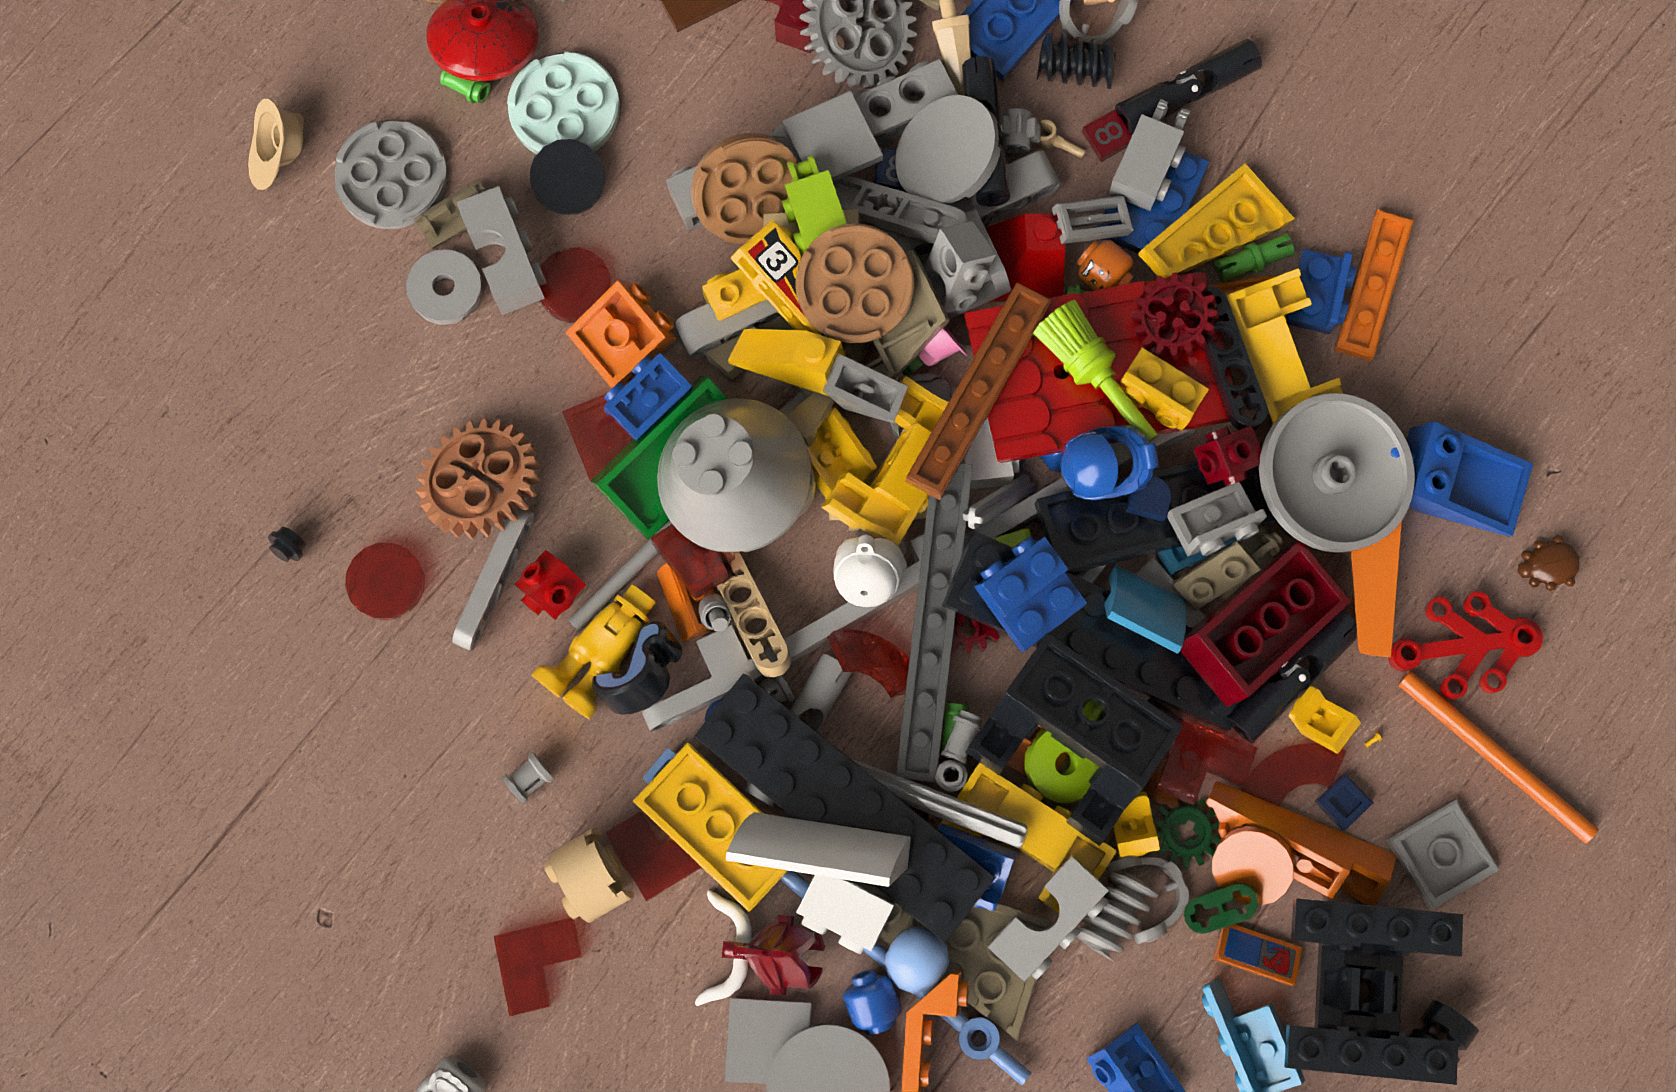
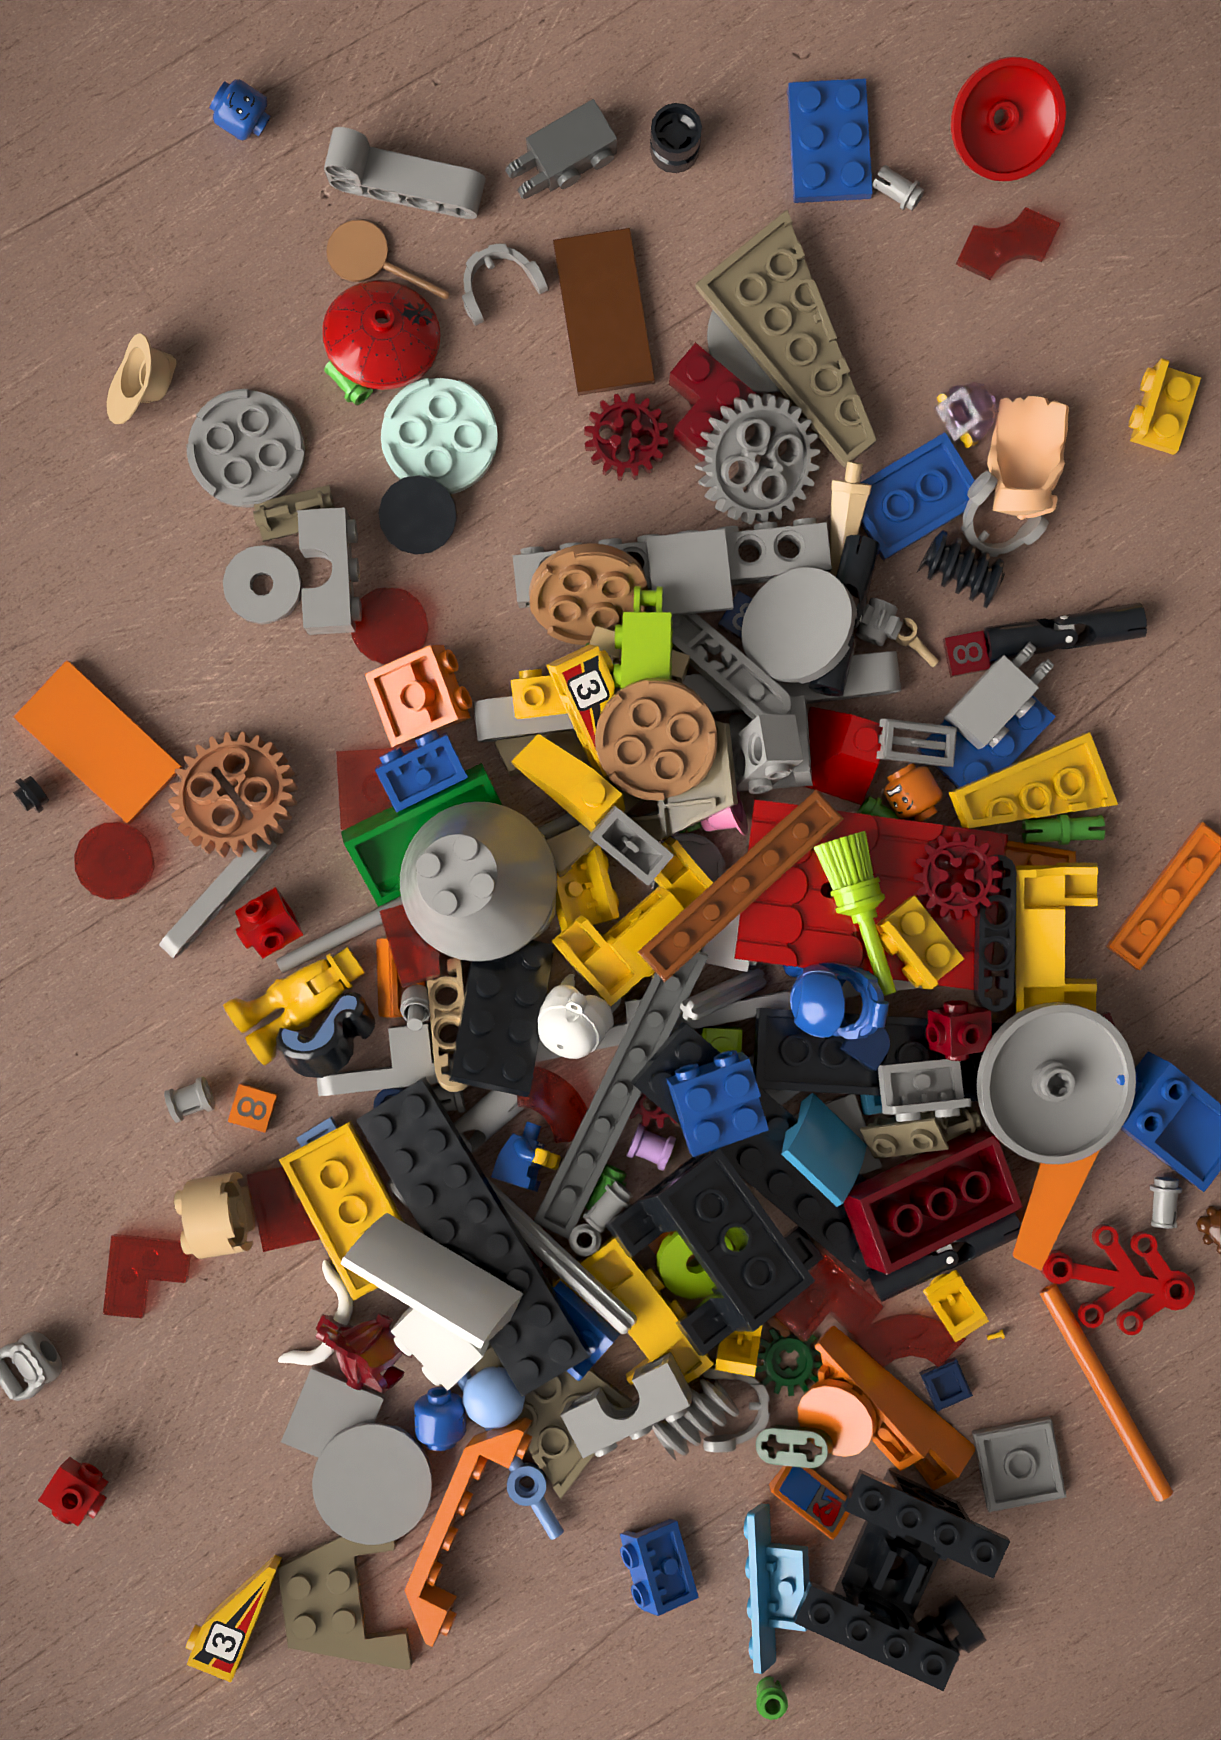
camera: 15 degrees right, 10 degrees up
blue bracket [1286,249,1356,334] -> none
none -> orange tile [14,660,183,824]
none -> orange tile [228,1083,279,1133]
none -> black plate [449,940,555,1097]
none -> blue piece [491,1122,561,1192]
none -> dark red gear [584,393,668,481]
none -> lavender bush [626,1123,676,1171]
none -> light grey pin [1150,1177,1182,1229]

